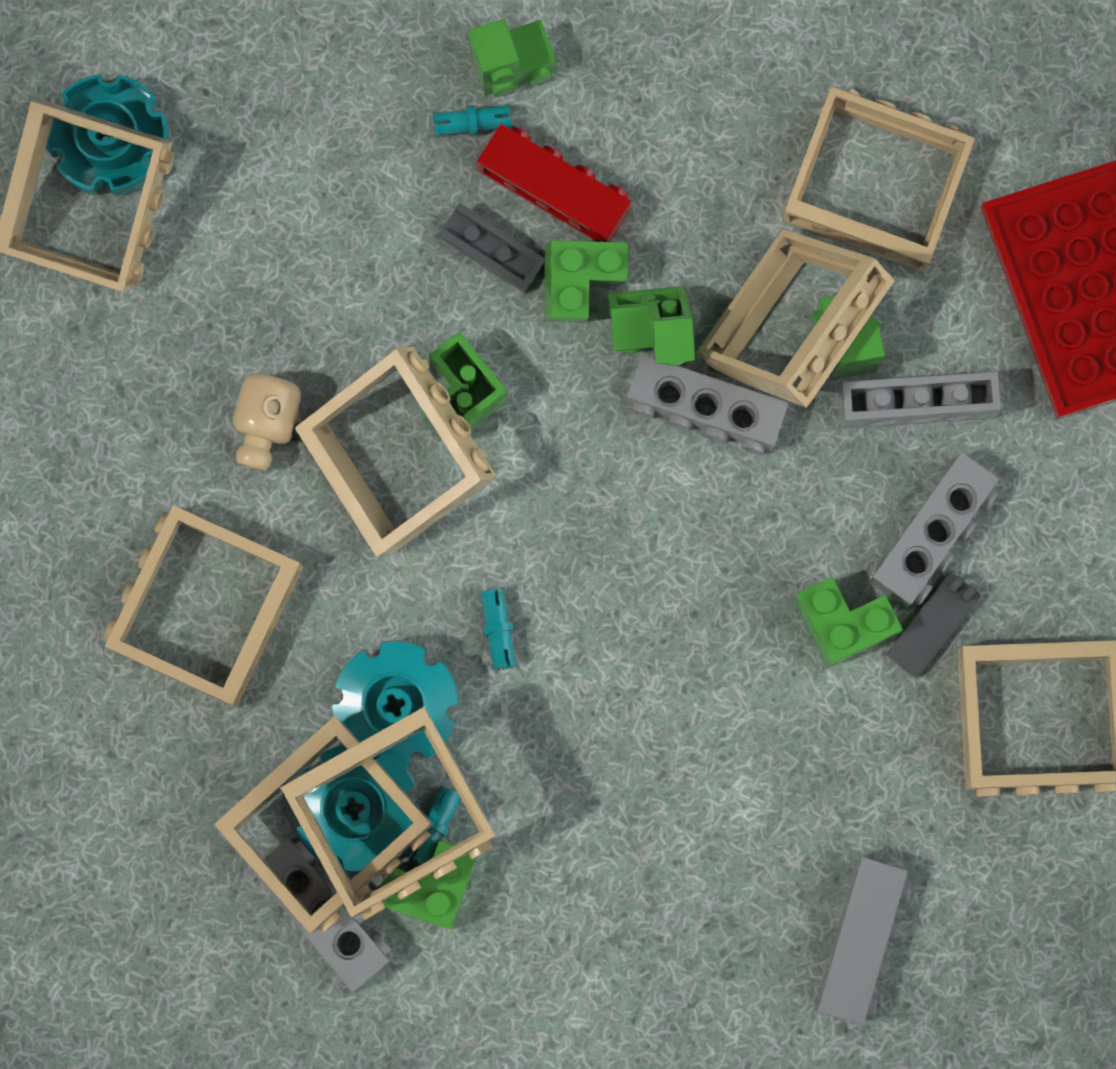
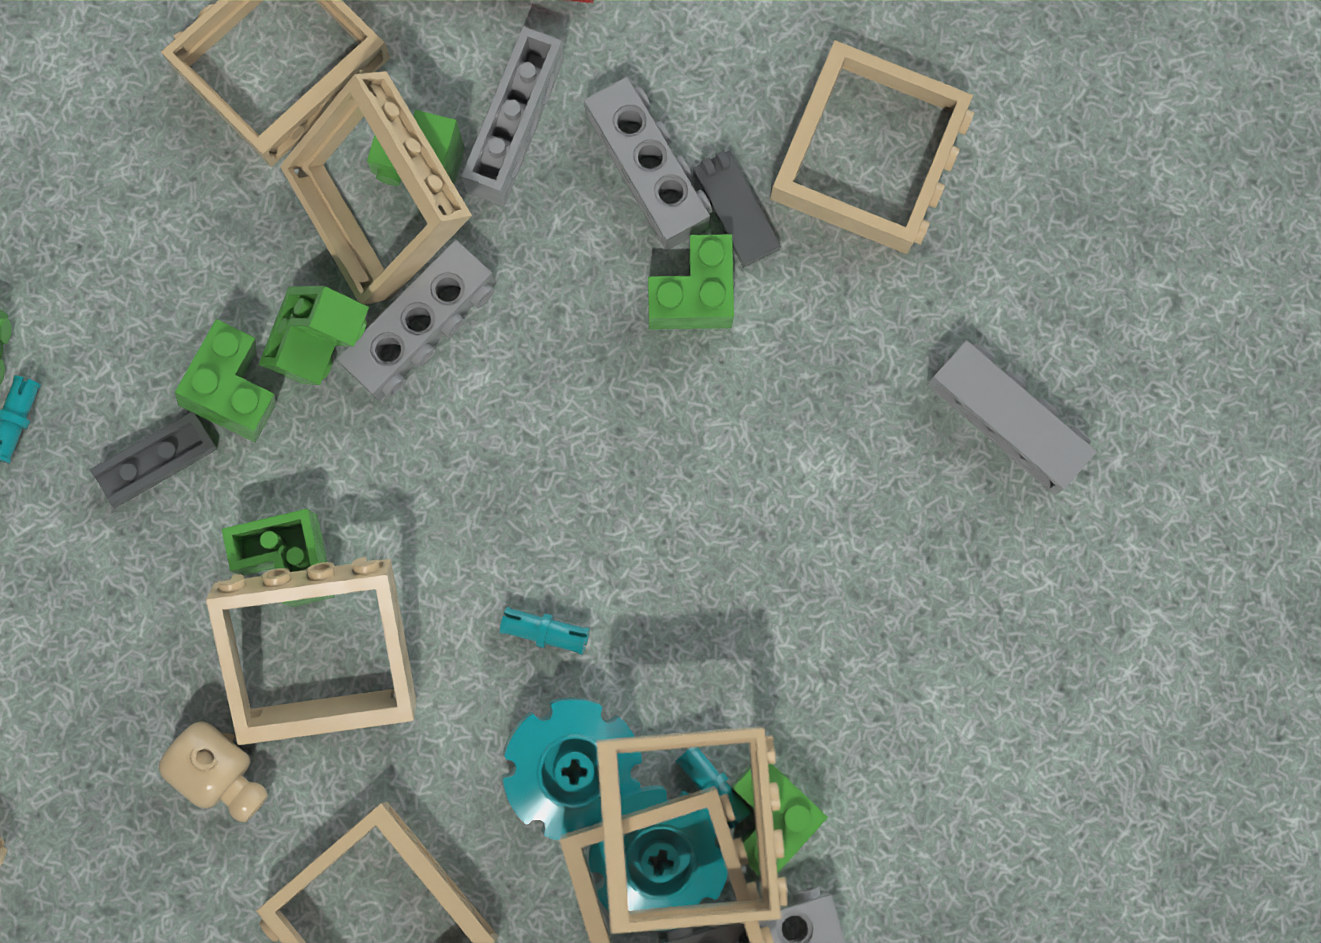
camera: 70 degrees left, 0 degrees up
red brick [477,124,631,242] -> none

